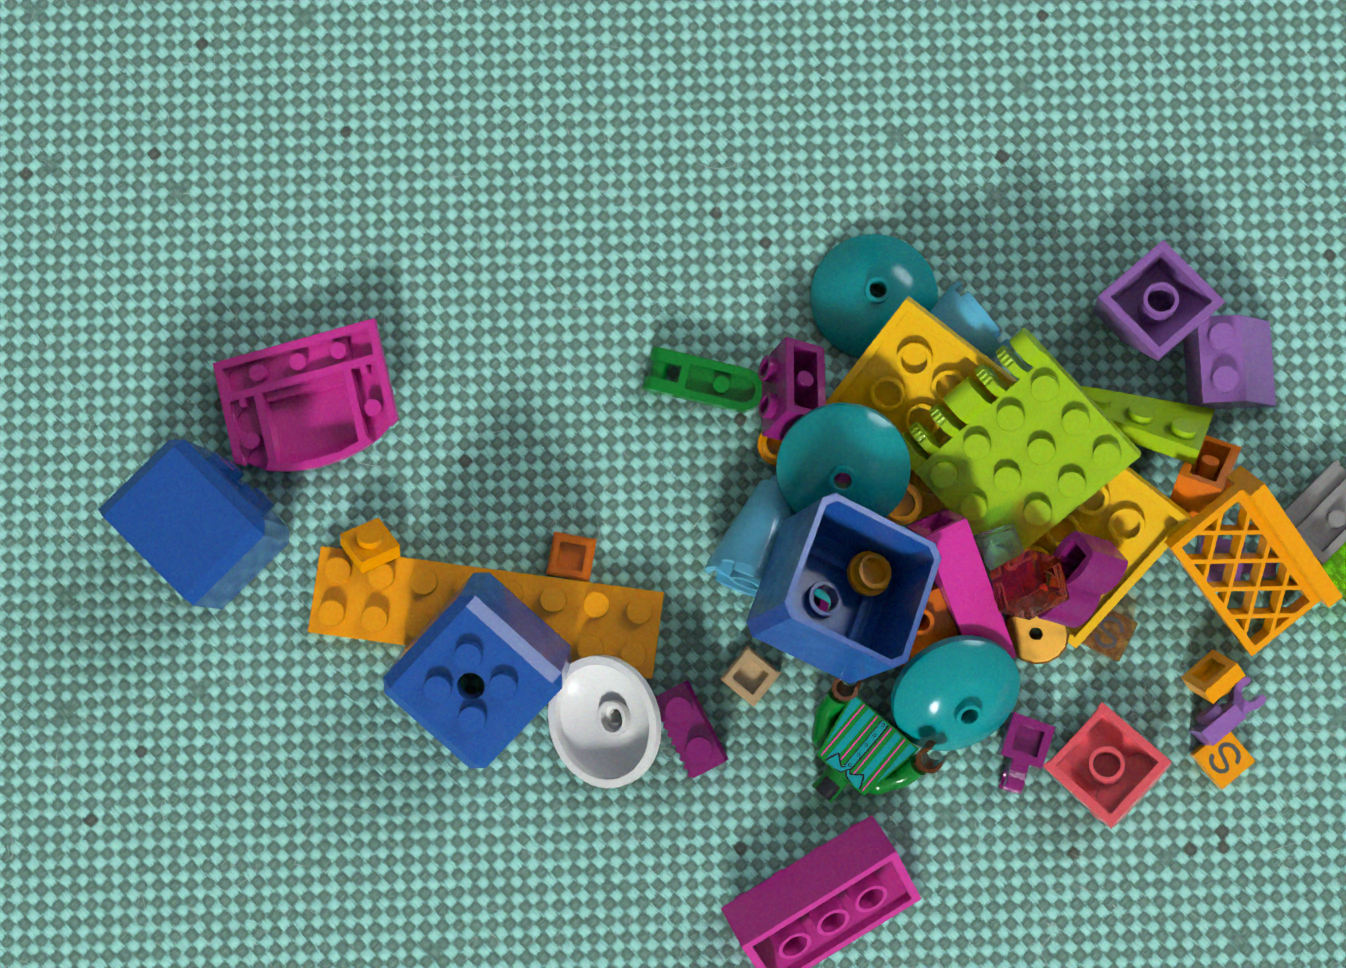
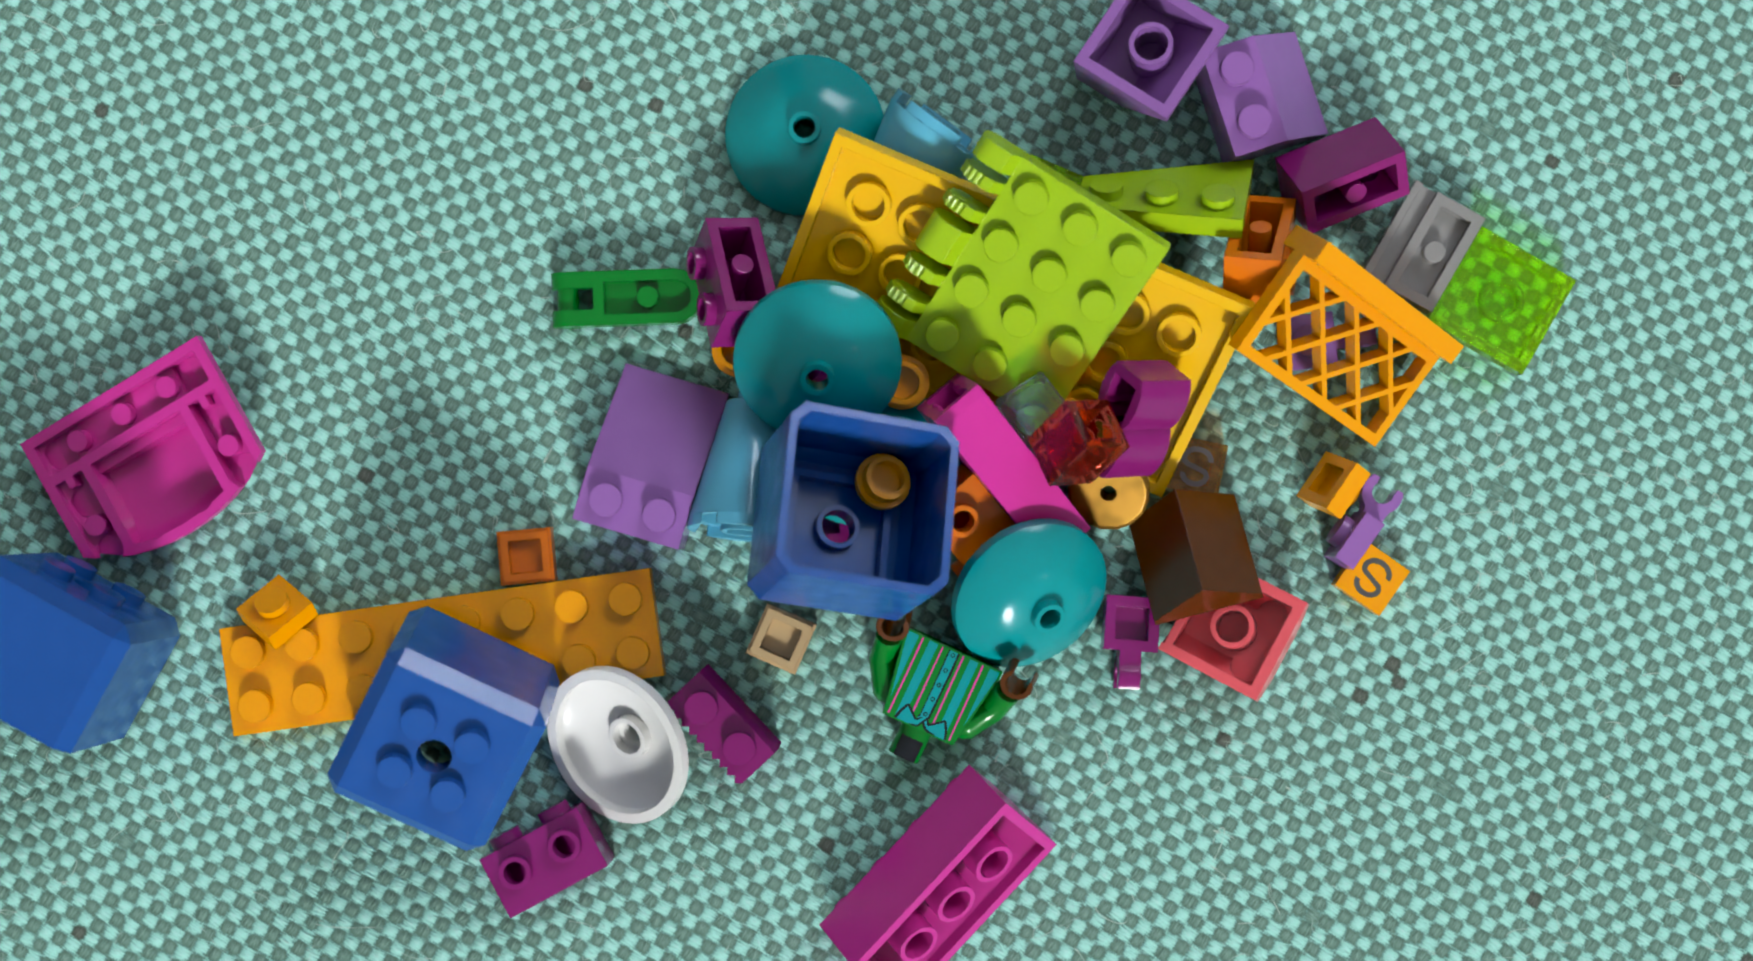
camera: 15 degrees left, 5 degrees up
none -> magenta brick [479,799,615,918]
none -> medium lavender slope [572,363,730,550]
none -> reddish brown slope [1130,489,1263,625]
none -> magenta brick [1275,117,1410,233]

